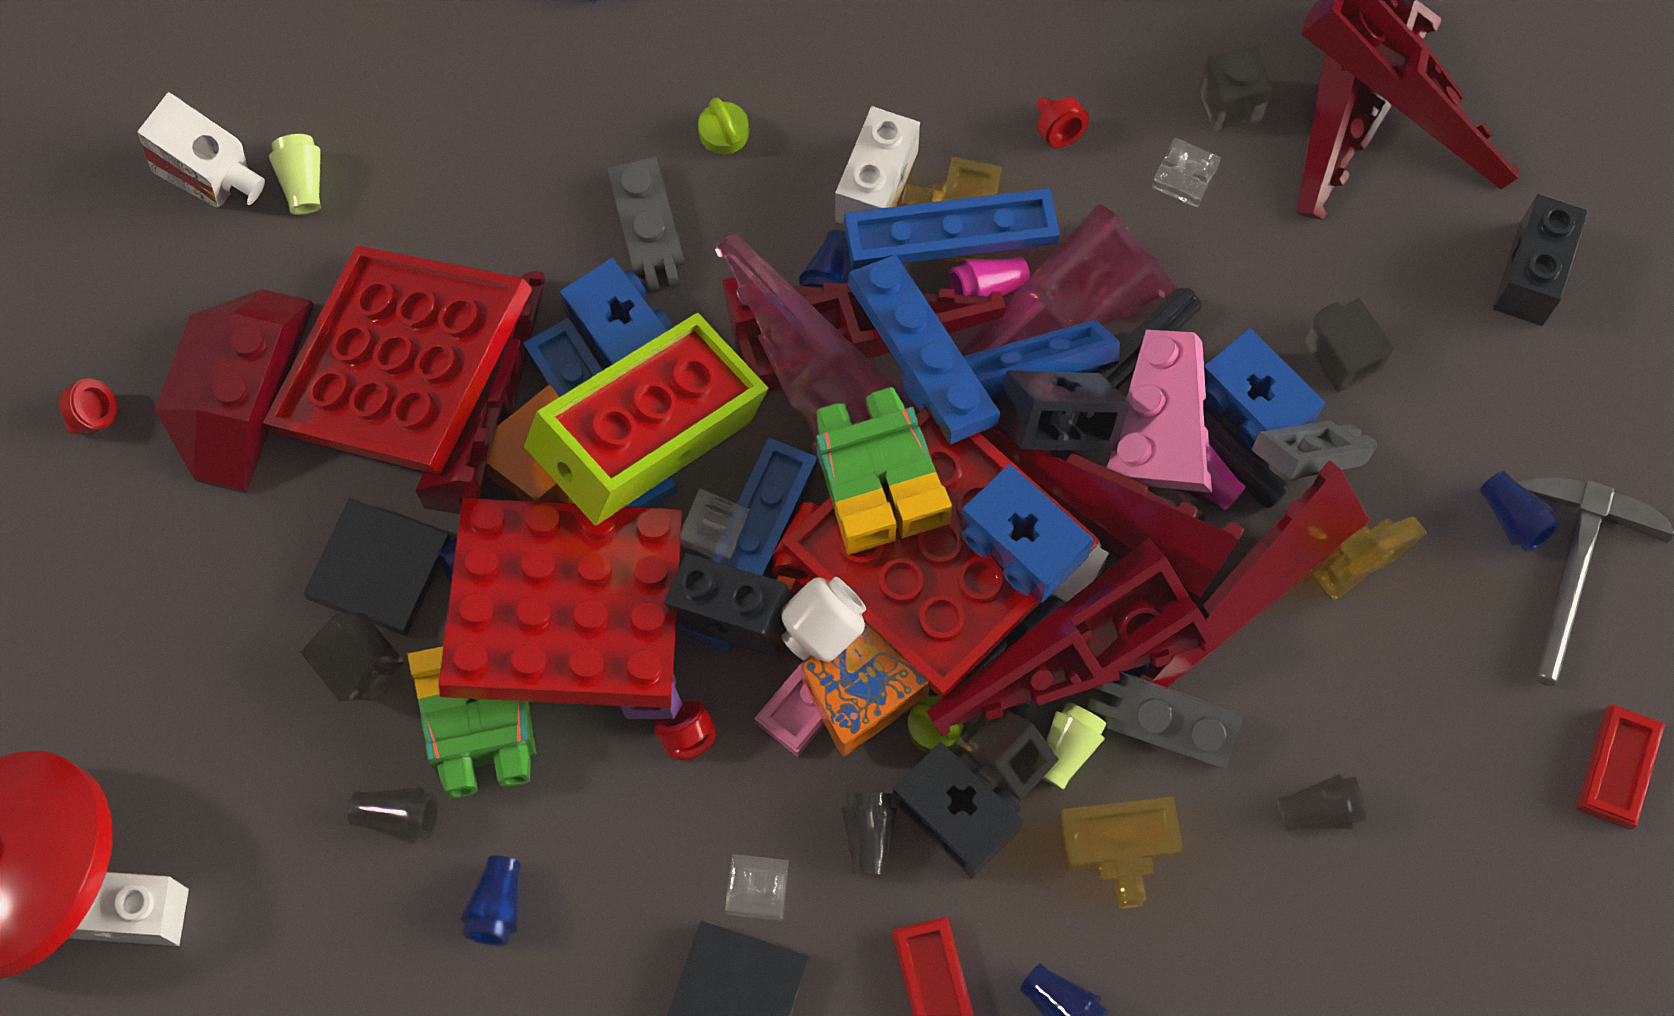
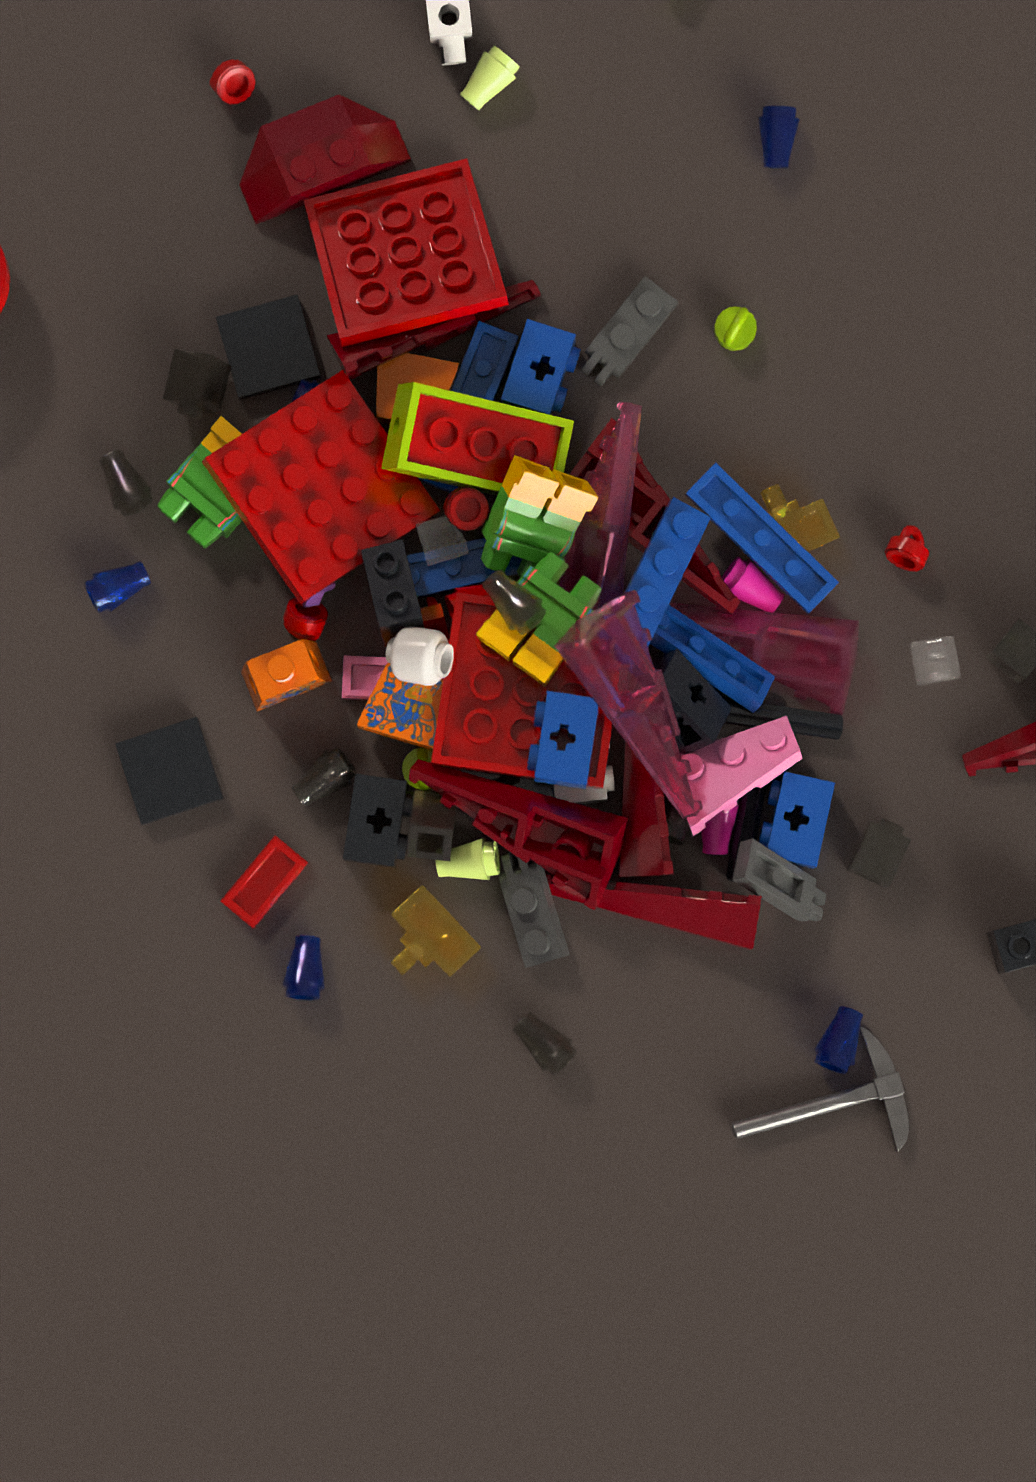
camera: 55 degrees right, 15 degrees up
clear tile [725,854,789,921] -> none
clear blue cone [799,230,851,287] -> none
white brick [835,106,920,224] -> none
clear yellow hinge [1313,516,1427,601] -> none
red tile [1576,704,1665,830] -> none
none -> orange torso [241,639,332,712]
none -> red tile [443,486,489,531]
none -> hips [481,455,598,578]
none -> clear smoke cone [482,569,546,635]
none -> clear pink wedge [554,590,703,818]

